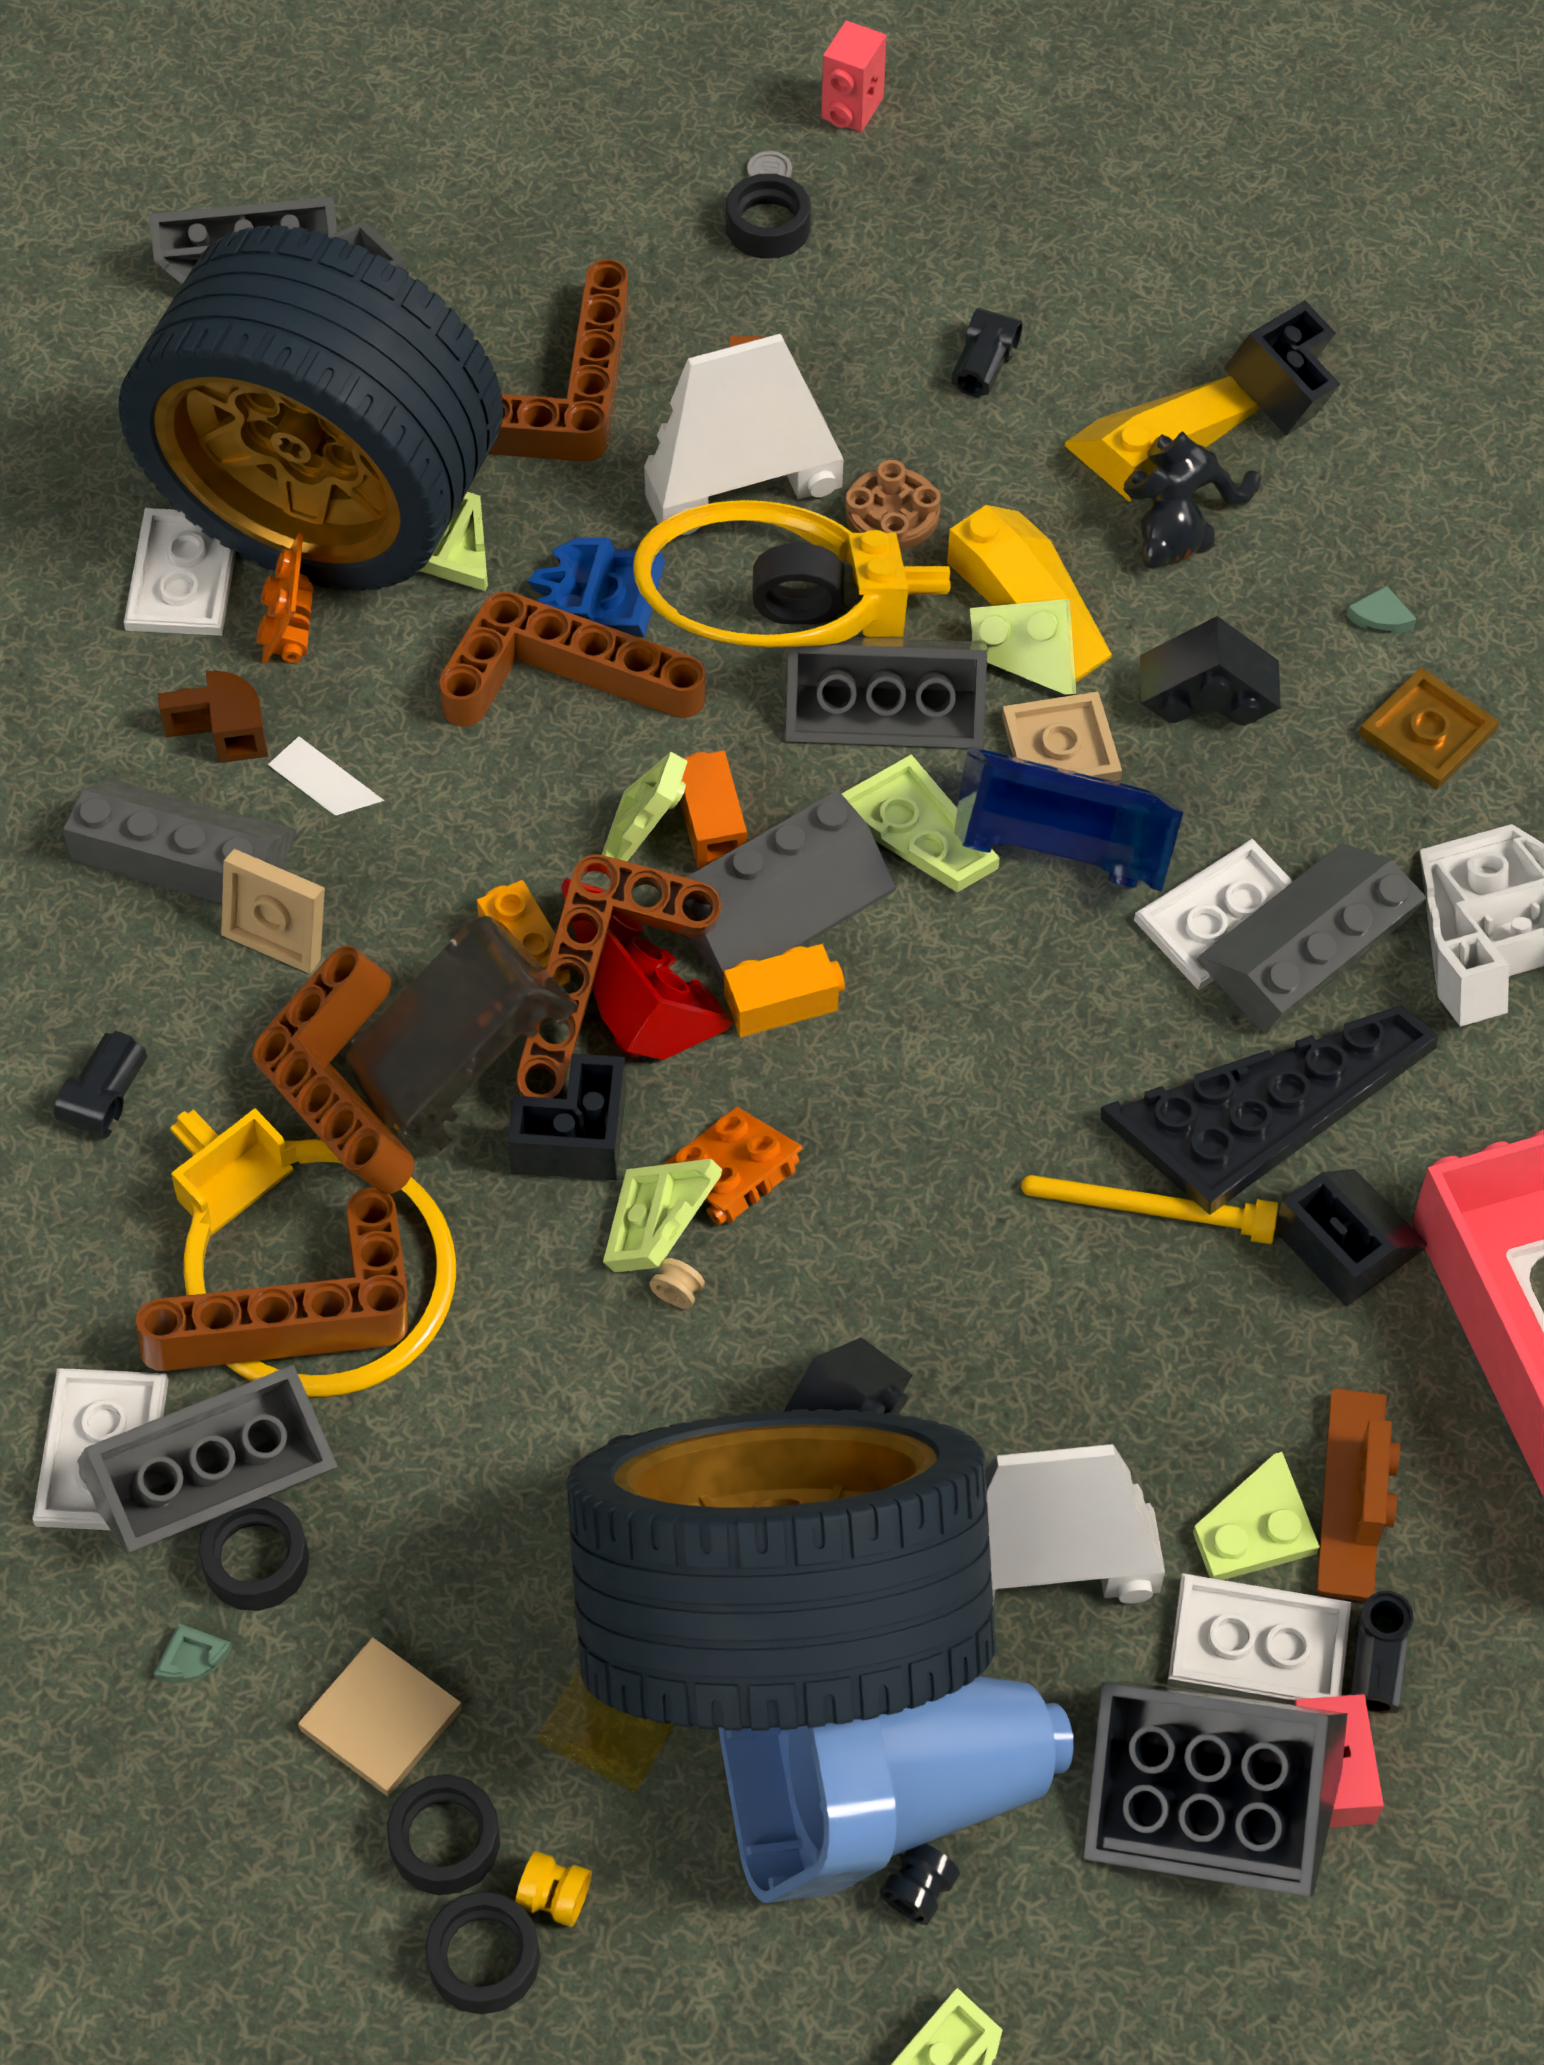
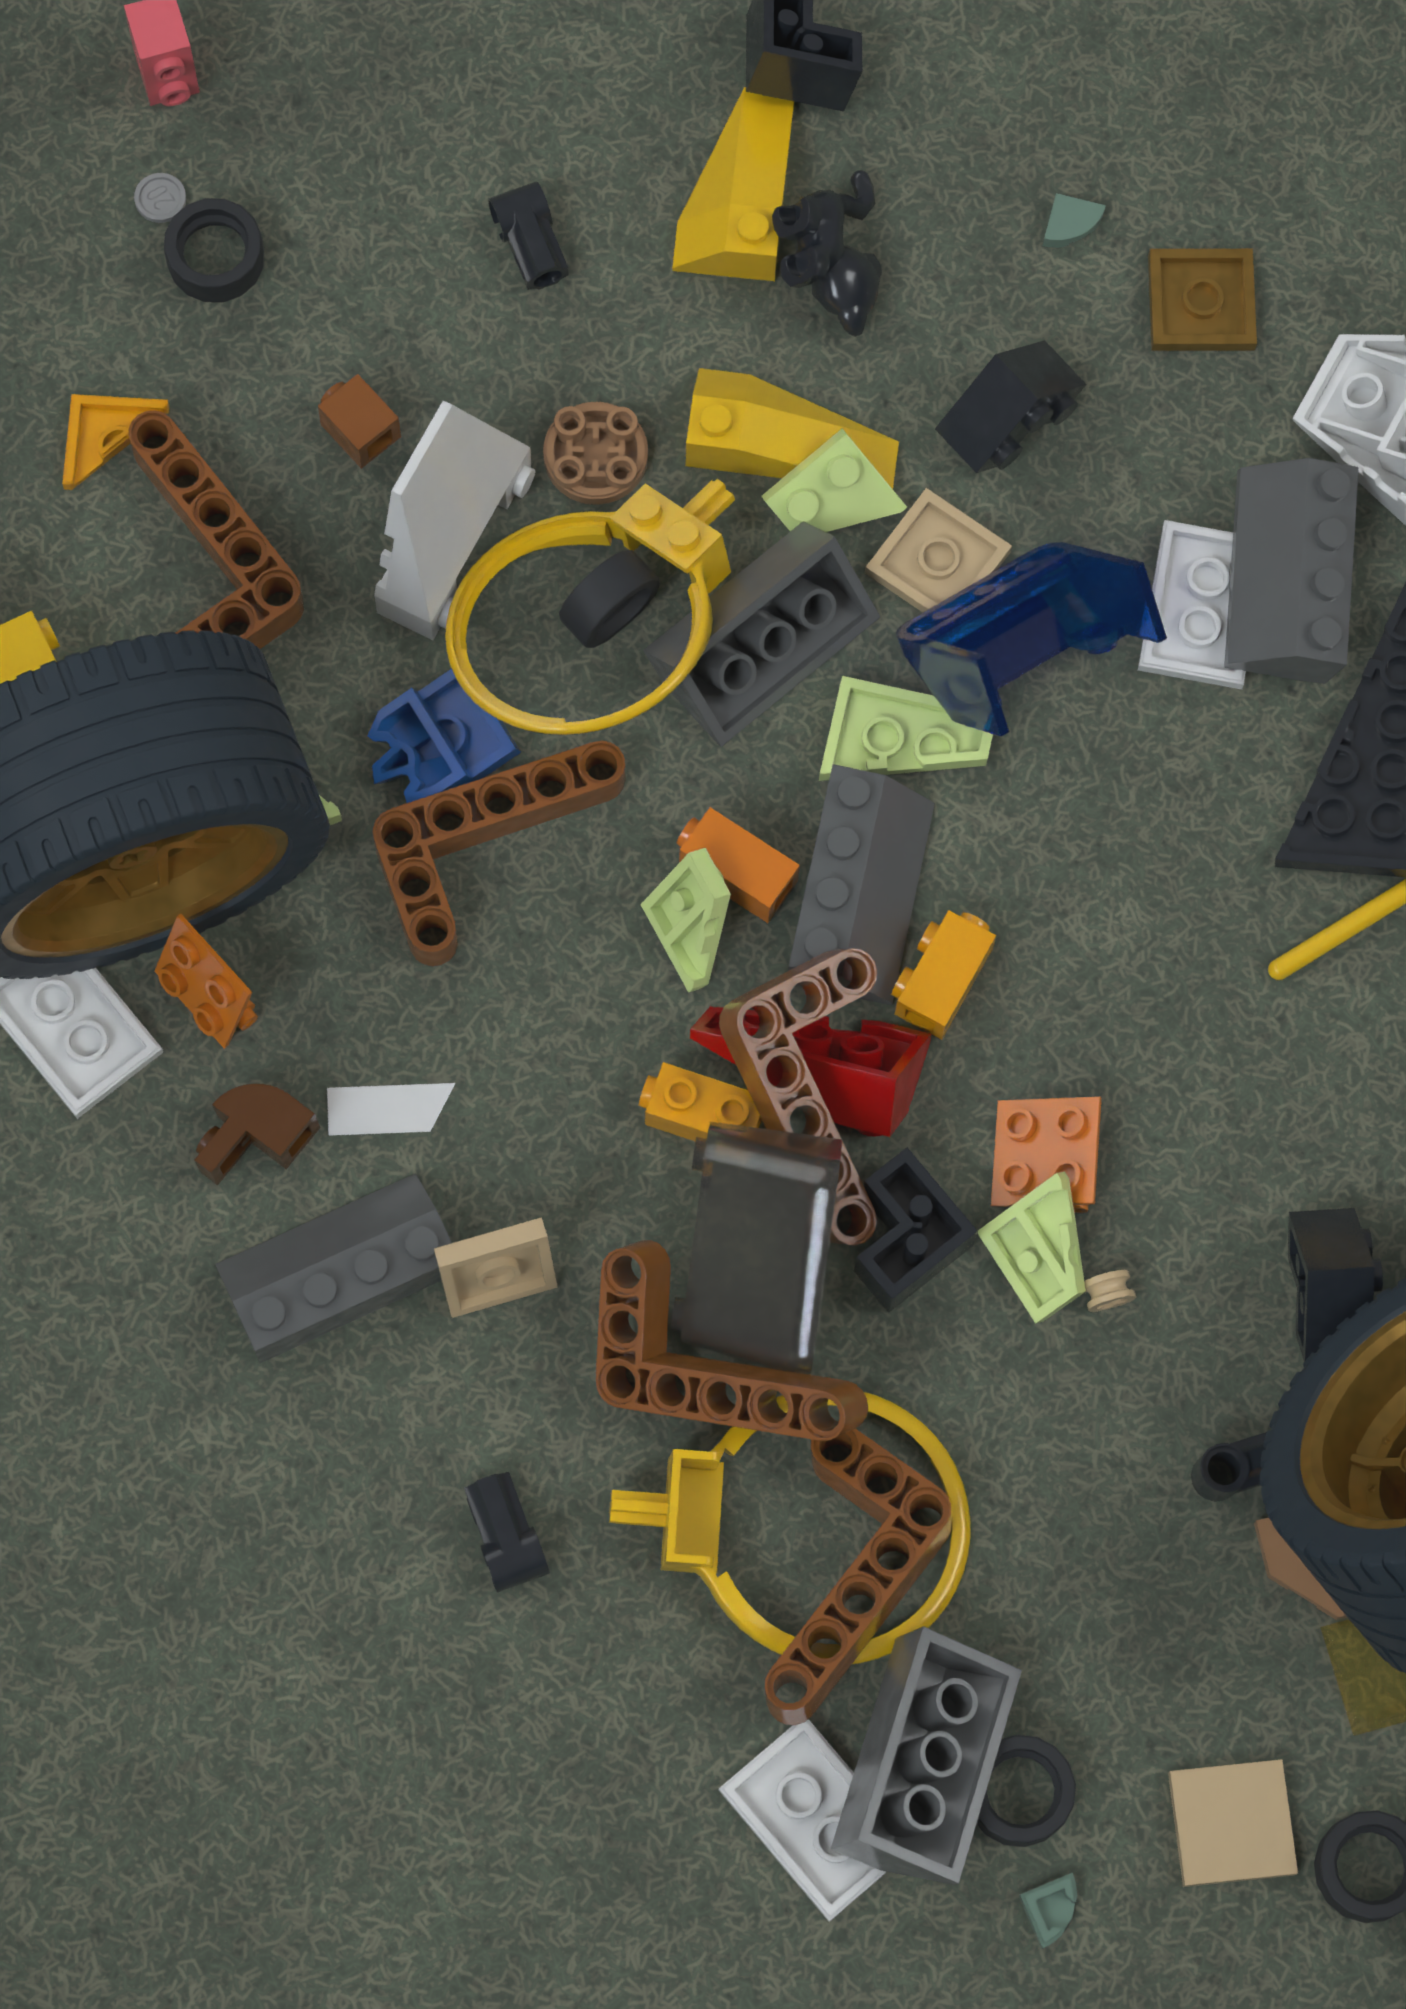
camera: 45 degrees left, 15 degrees up
none -> light orange tile [62,394,169,490]

